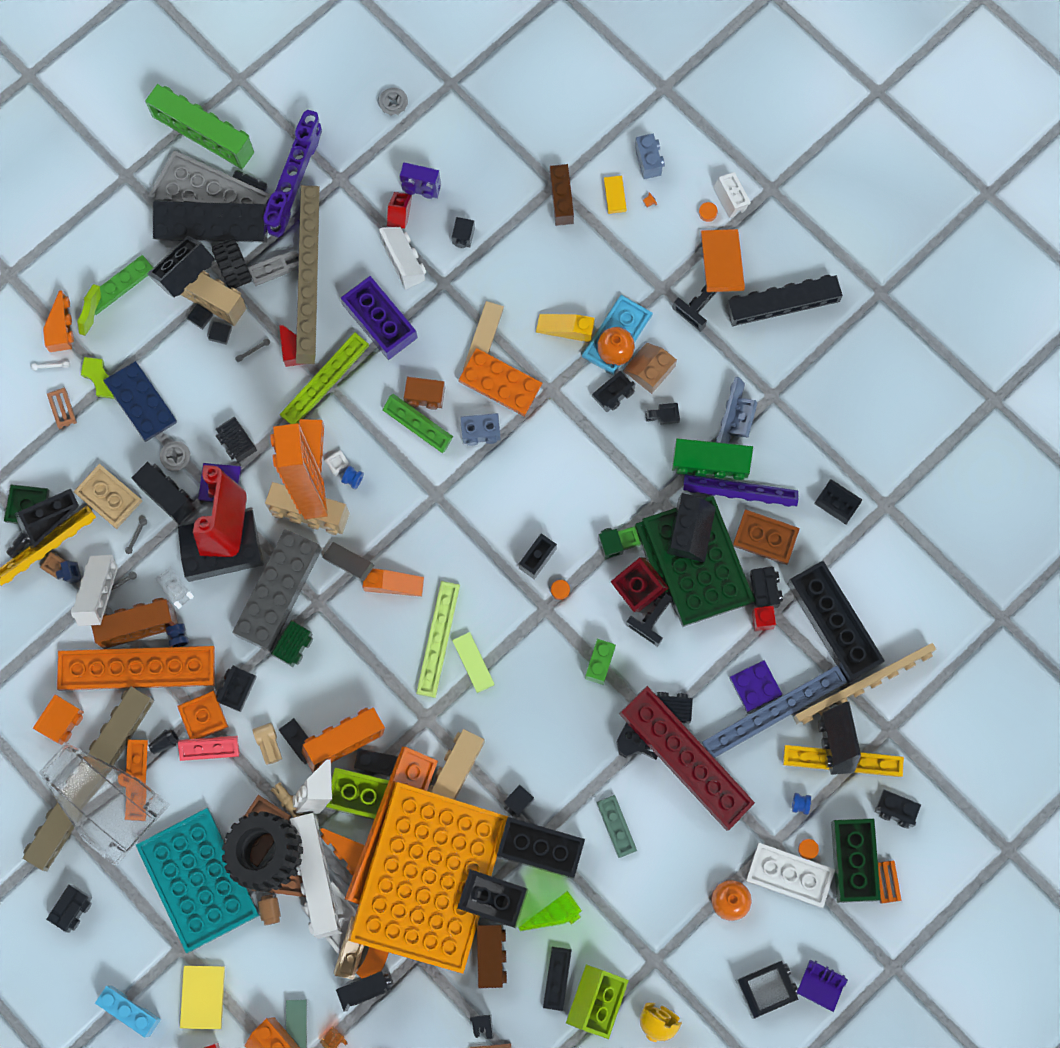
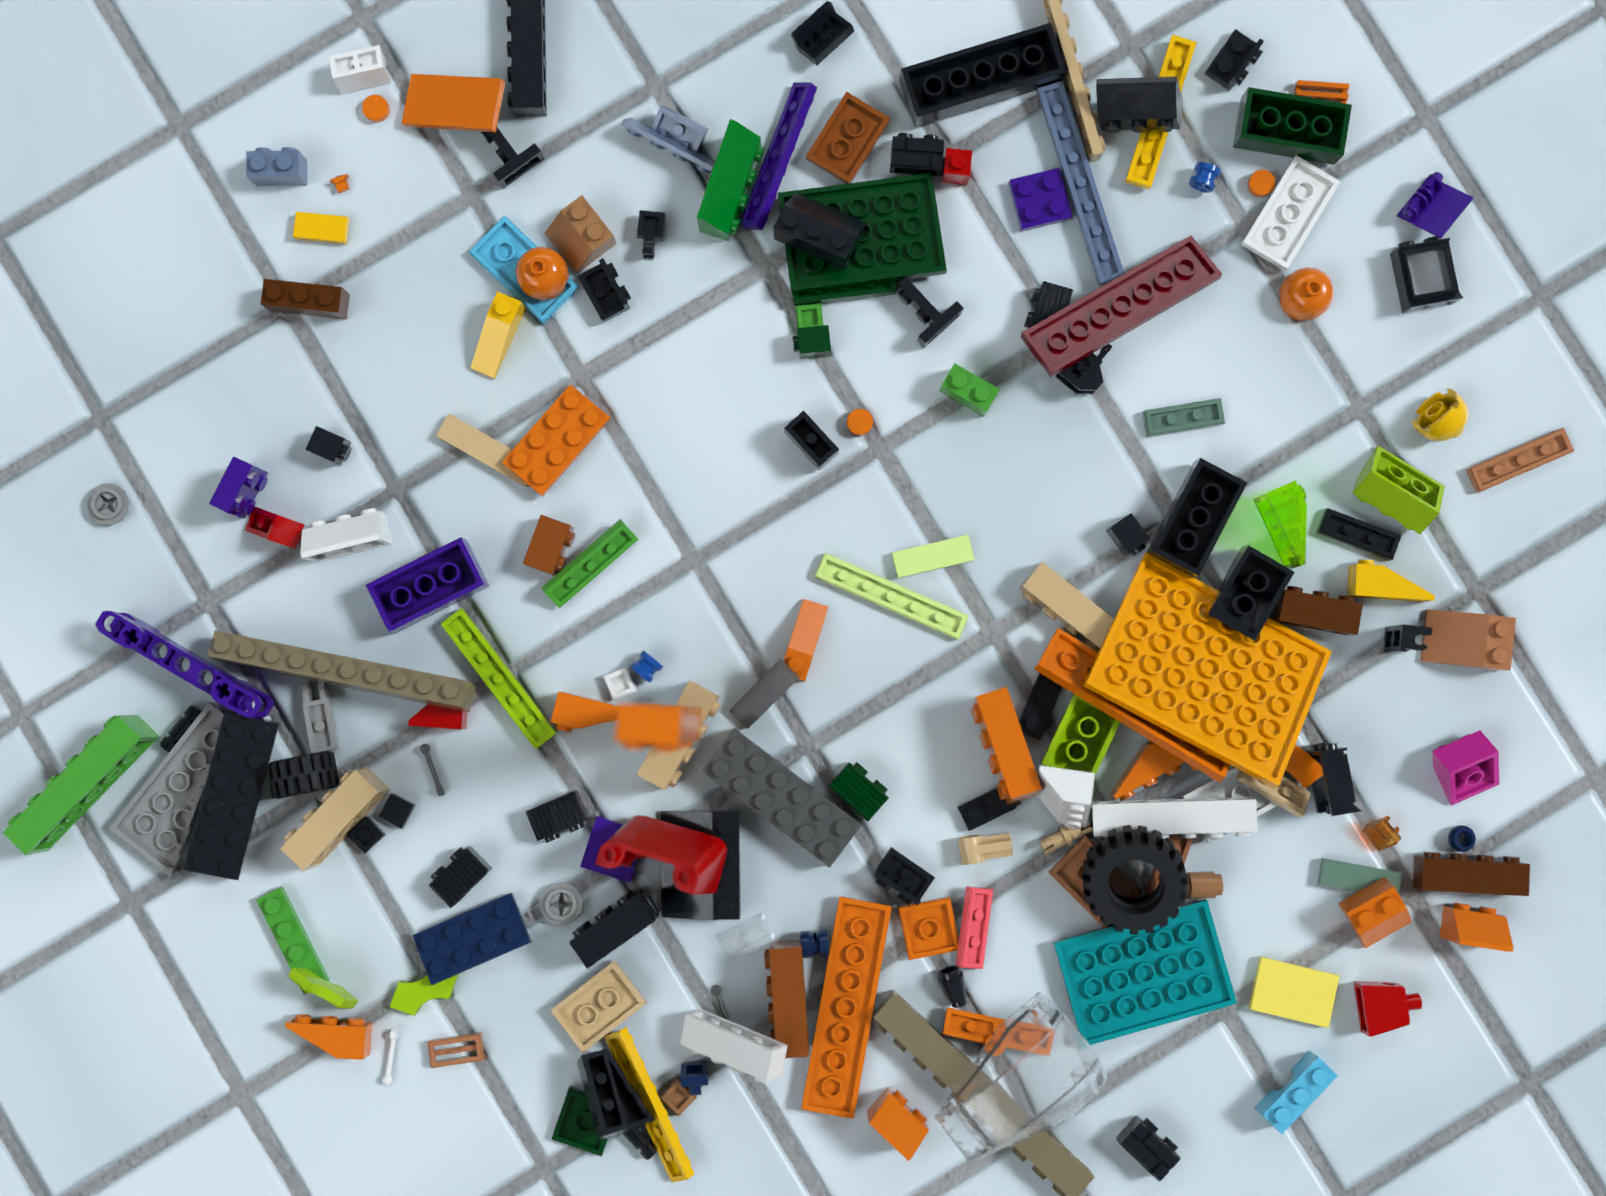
camera: 80 degrees left, 10 degrees up
dark grey hinge [125,518,147,554] -> none
black slope [147,236,215,298] -> none
sand blue brick [460,413,501,446] -> none
dark red brick [610,557,669,612] -> none
none -> black brick [428,846,493,908]
none -> yellow slope [1347,559,1435,602]

